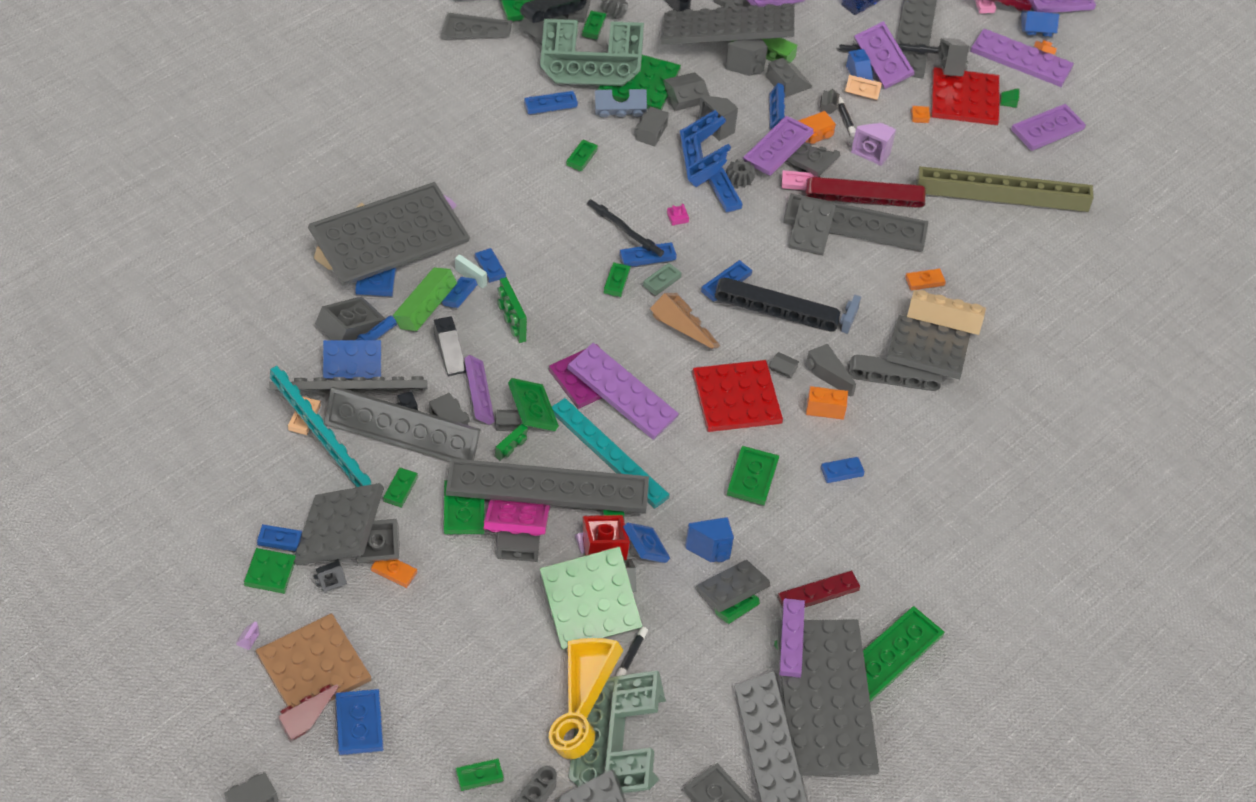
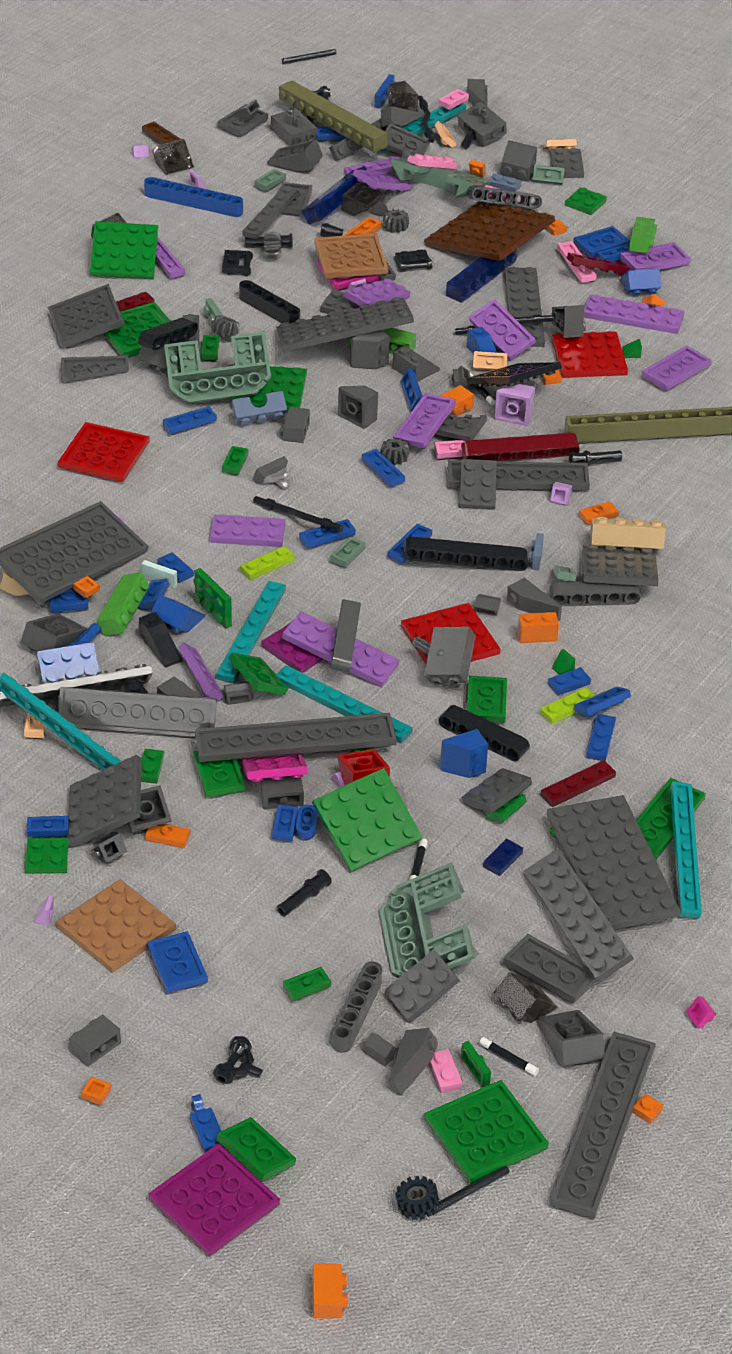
camera: 10 degrees left, 10 degrees down
slope [278,684,338,742] -> none
green plate [494,423,528,461] -> none
yellow piece [549,638,623,759] -> none
green plate [604,262,631,297] -> none
blue tile [623,522,671,563] -> none
medium nougat wedge [650,293,720,349] -> none
dark grey slope [664,72,710,111] -> none
dark pink tile [667,204,689,226] -> none
blue wedge [680,110,731,187] -> none
medium lavender plate [779,598,805,678] -> none
none -> red plate [58,422,150,482]
none -> orange plate [73,576,100,598]
none -> blue slope [151,594,205,633]
none -> medium lavender plate [210,514,285,547]
none -> teal plate [216,581,286,684]
none -> lime plate [240,546,295,581]
none -> piece [253,456,289,490]
none -> blue plate [272,805,298,841]
none -> black pin [276,869,332,917]
none -> blue plate [296,804,318,839]
none -> dark grey beam [330,599,361,673]
none -> dark grey piece [412,627,476,685]
none -> black beam [438,705,530,761]
none -> black plate [467,362,562,387]
none -> clear blue plate [483,838,523,876]
none -> lime plate [540,687,596,725]
none -> lavender slope [550,482,572,505]
none -> green slope [552,649,576,675]
none -> sand green plate [553,565,576,582]
none -> black pin [569,450,622,466]
none -> blue plate [574,686,631,717]
none -> blue plate [586,714,616,761]
none -> teal plate [670,781,702,919]

